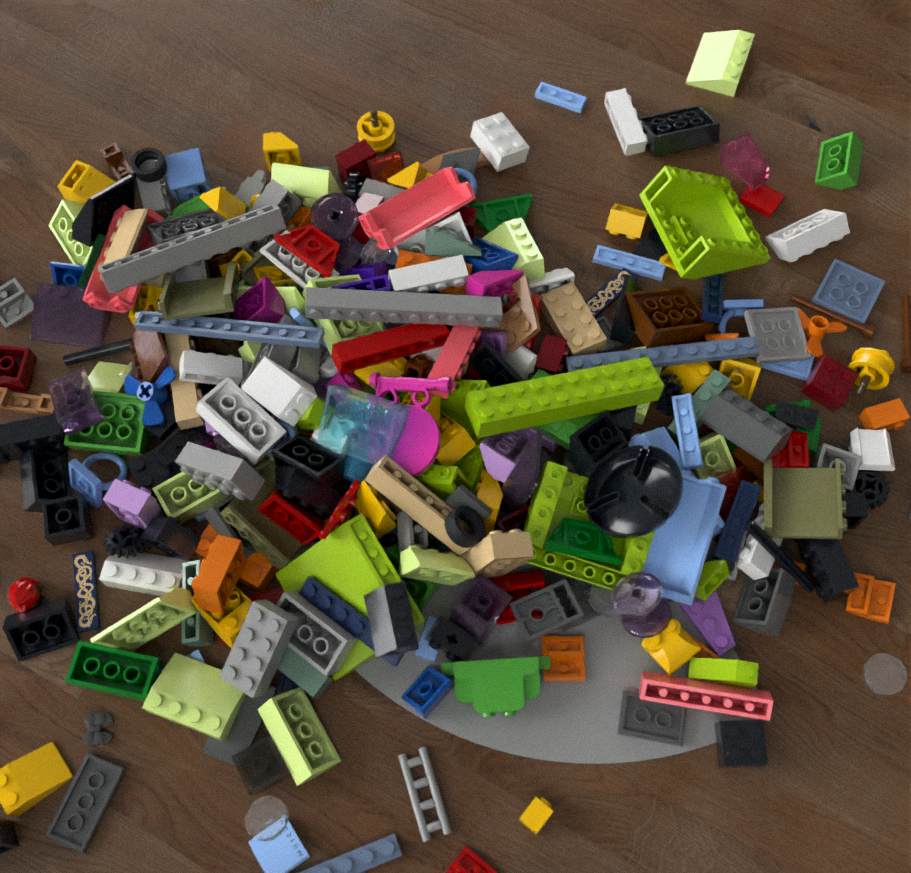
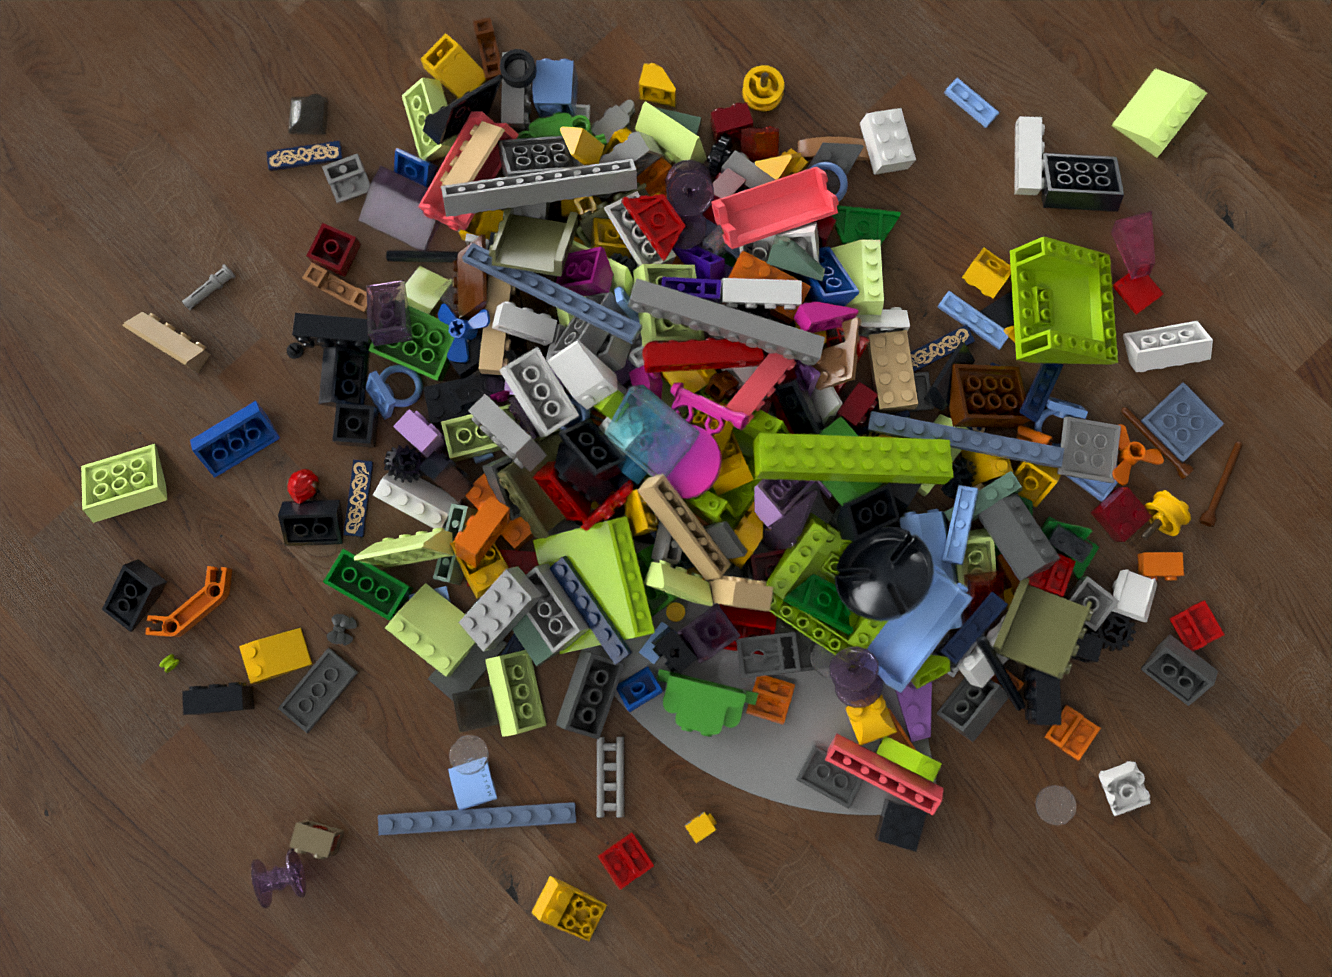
camera: 20 degrees right, 15 degrees up
dark green tile [76,233,106,289] -> none
black slope [364,581,419,659] -> none
black tyre [444,506,485,548] -> none
bright green slope [815,131,863,190] -> none
none -> dark grey brick [556,649,625,740]
none -> yellow tile [666,602,685,622]

